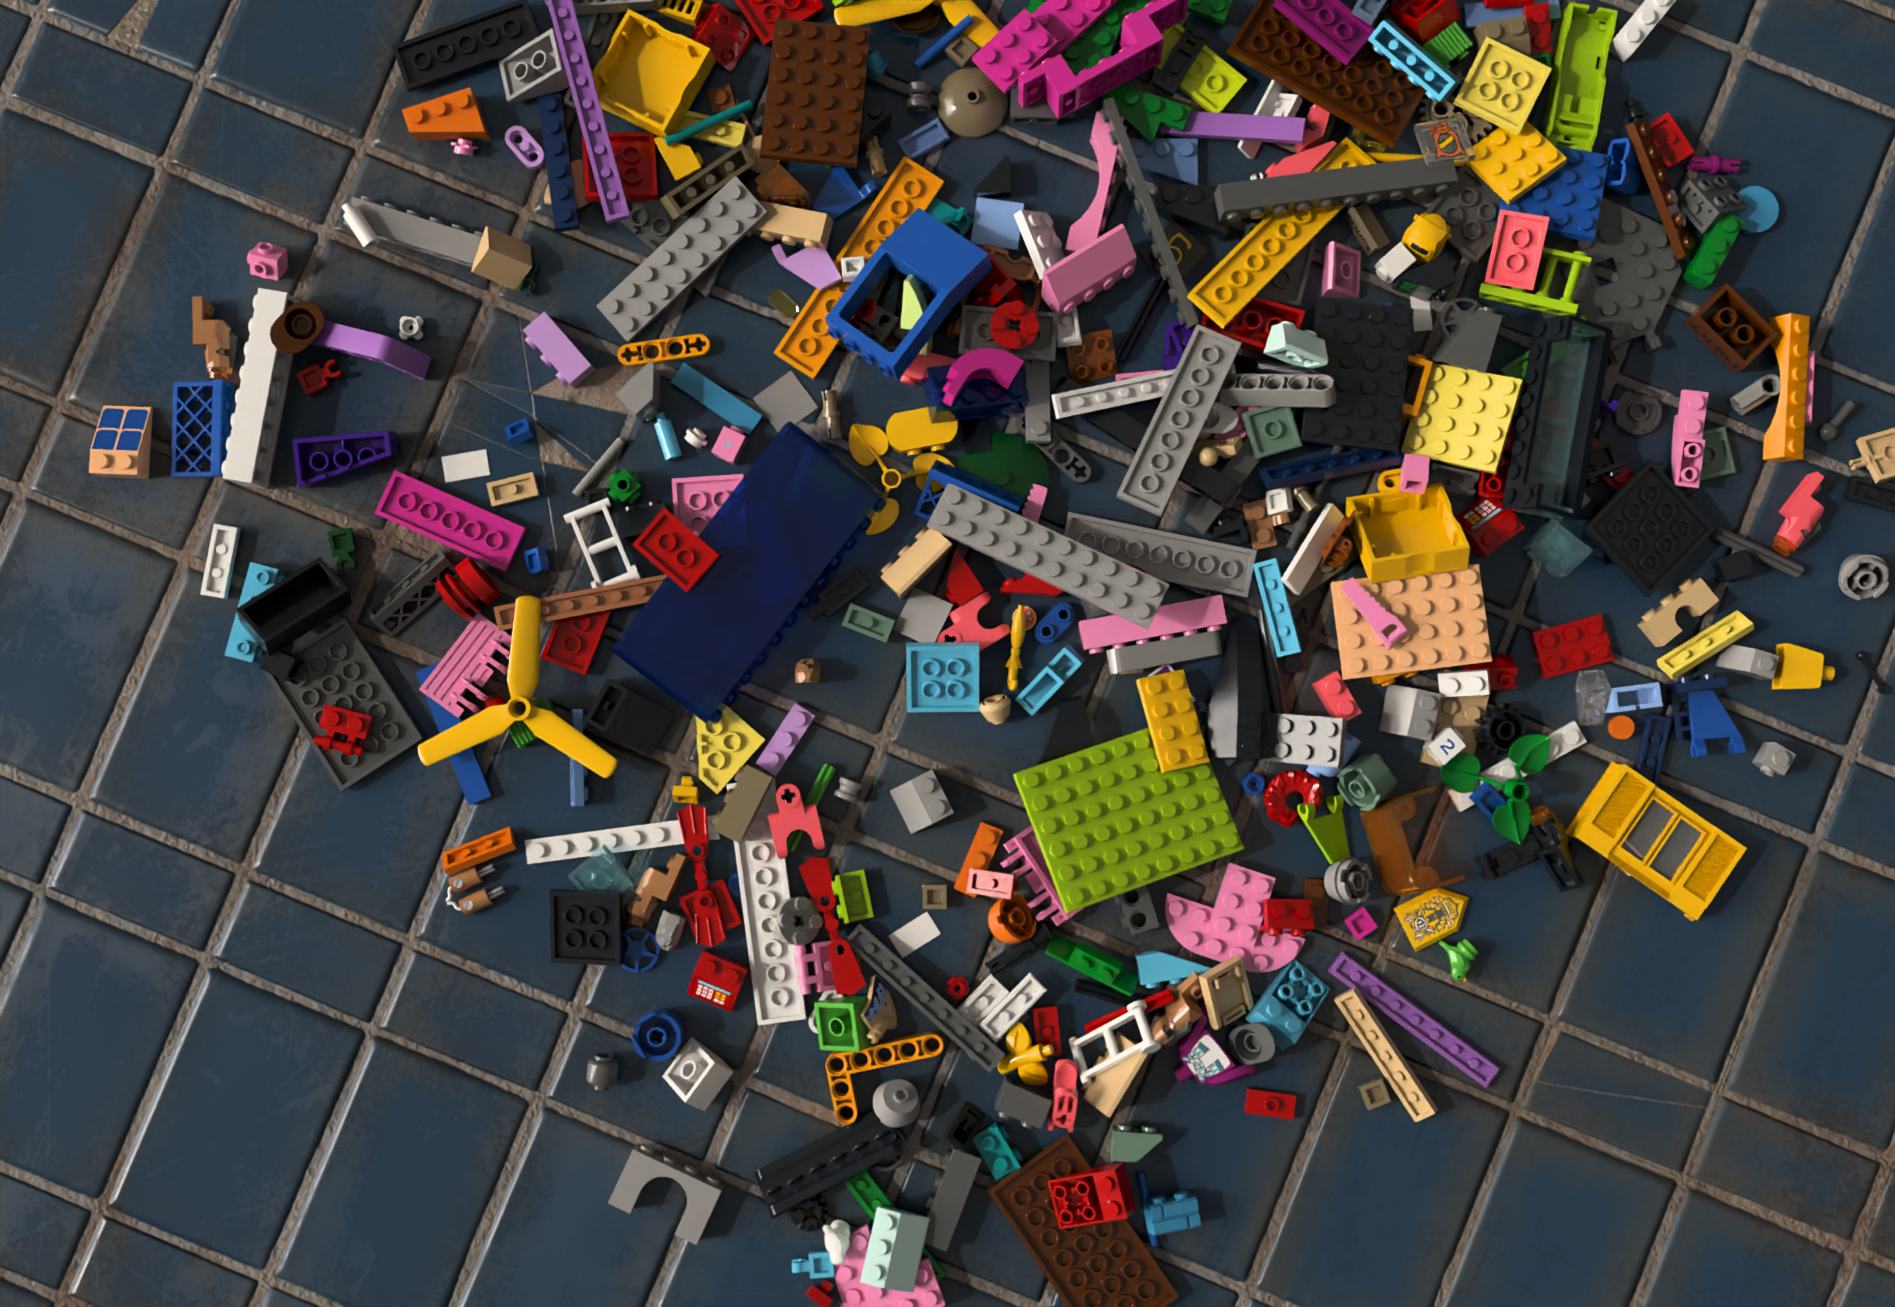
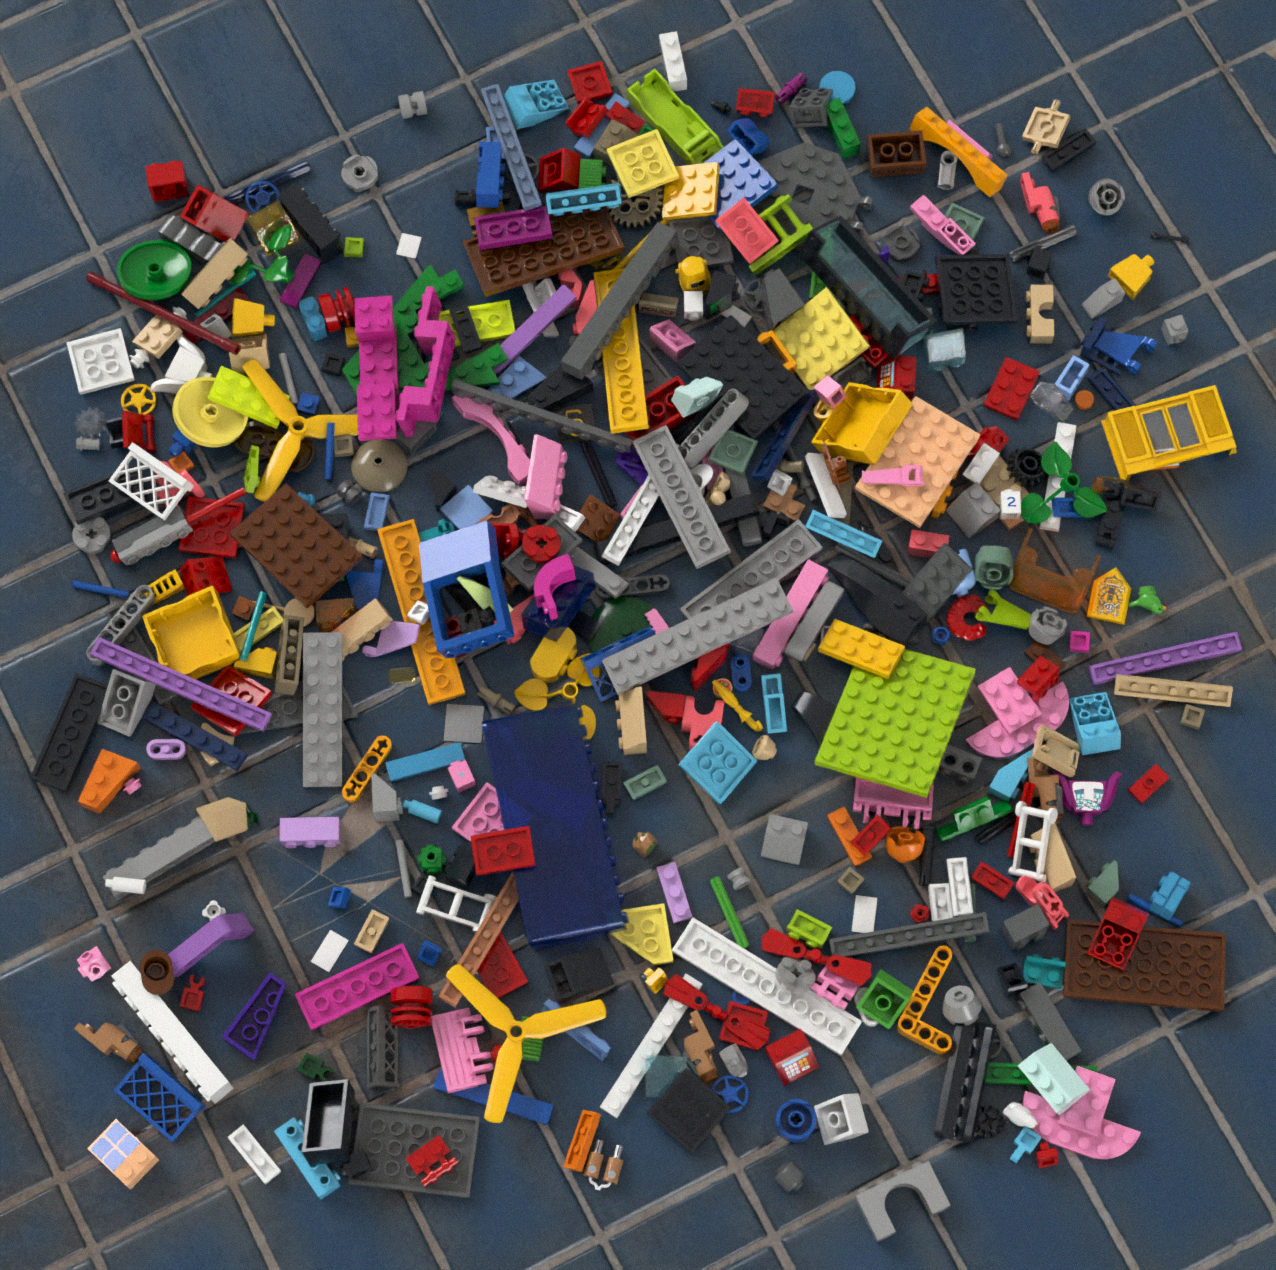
camera: 50 degrees left, 15 degrees down
dark tan brick [712,764,774,843] -> none
coral piece [768,783,825,860] -> none
tan arm [859,975,897,1044] -> none
light grey piece [893,587,953,643] -> none
yellow plant [997,1021,1054,1086] -> none
dark grey piece [1228,1023,1276,1065] -> none
clear tile [1413,117,1475,167] -> none
reddish brown plate [1625,118,1696,260] -> none
light yellow plate [1657,610,1754,680] -> none

